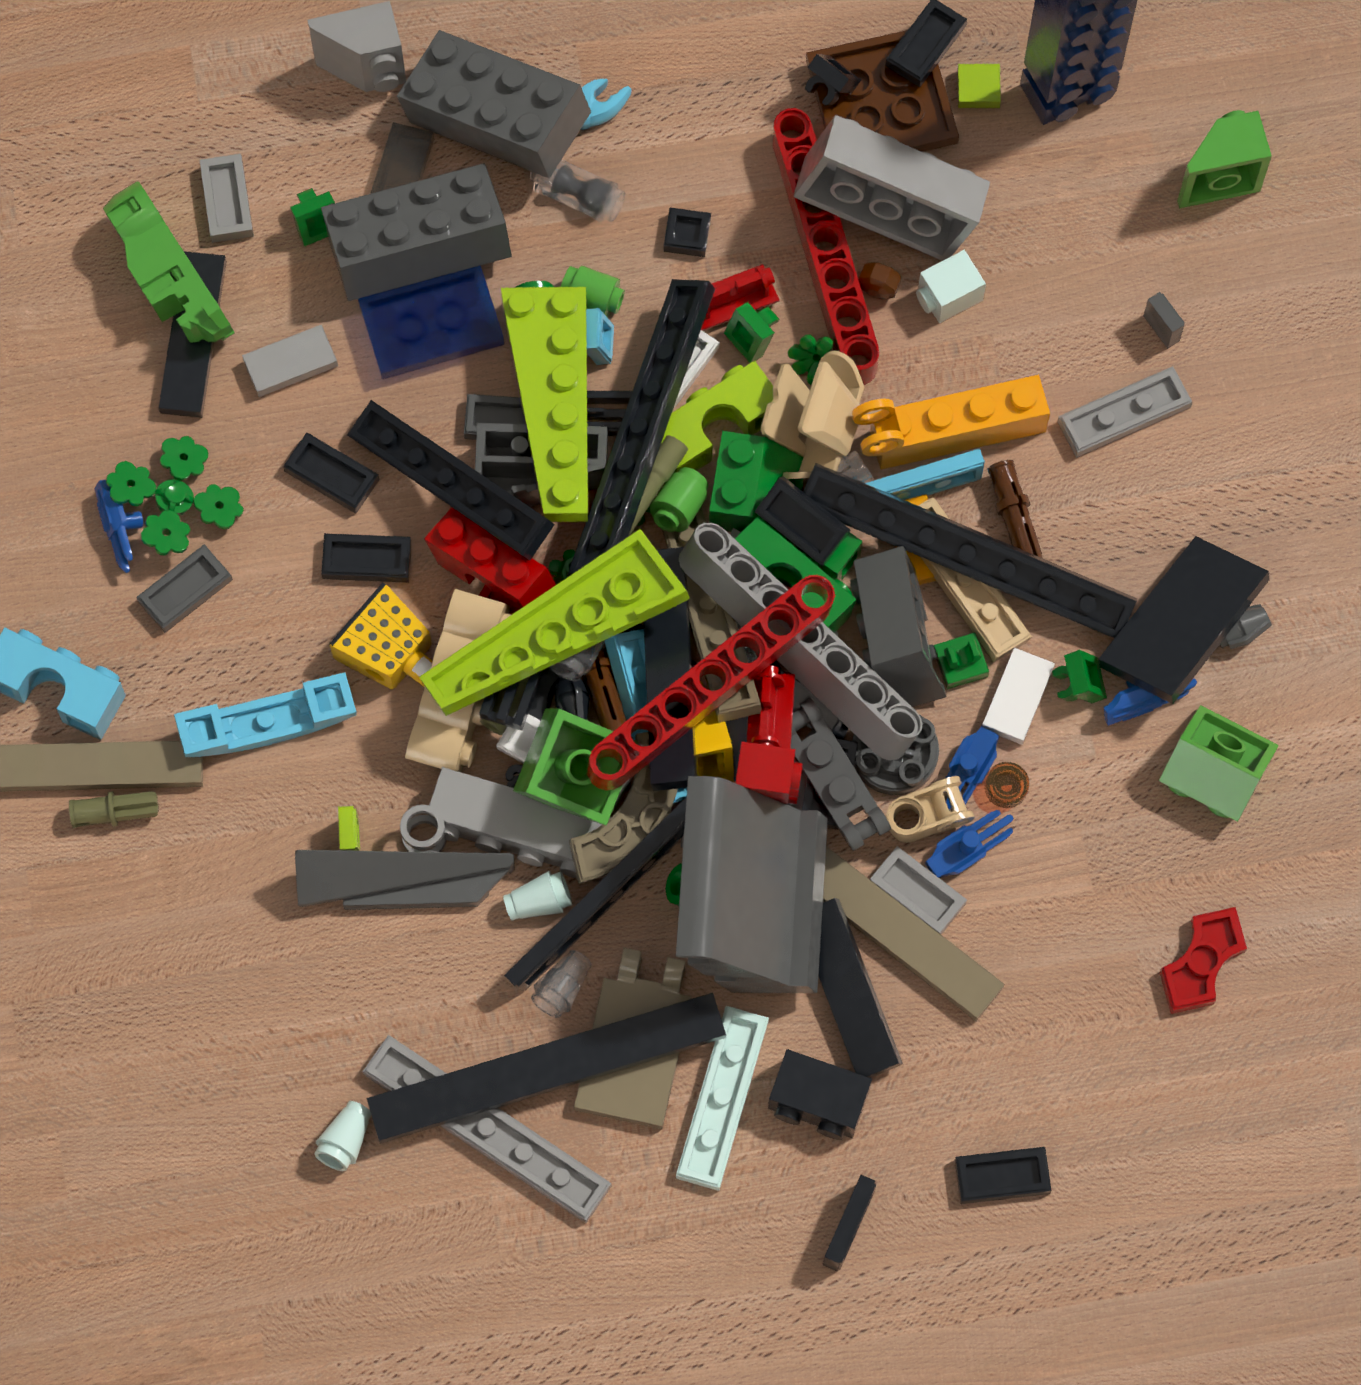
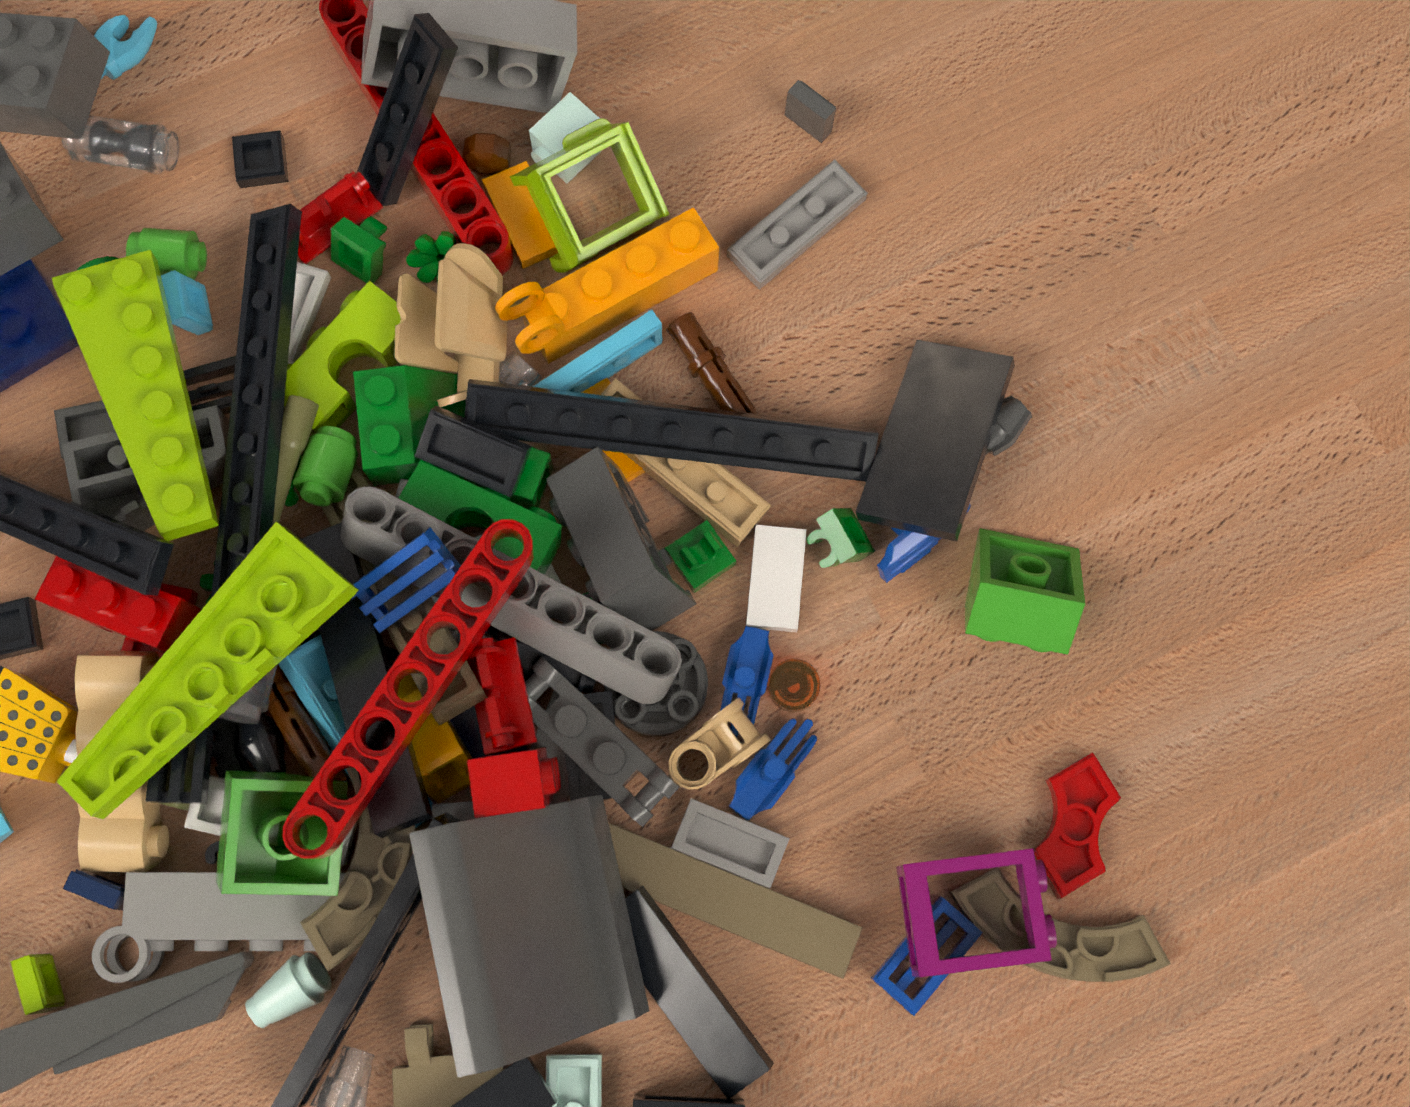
camera: 20 degrees left, 5 degrees up
none -> dark blue tile [63,869,125,911]
none -> blue tile [352,527,461,633]
none -> black tile [357,13,458,206]
none -> light orange tile [482,161,558,269]
none -> lime piece [510,118,670,273]
none -> blue tile [871,896,983,1016]
none -> magenta window [896,848,1057,977]
none -> dark tan tile [949,867,1171,982]

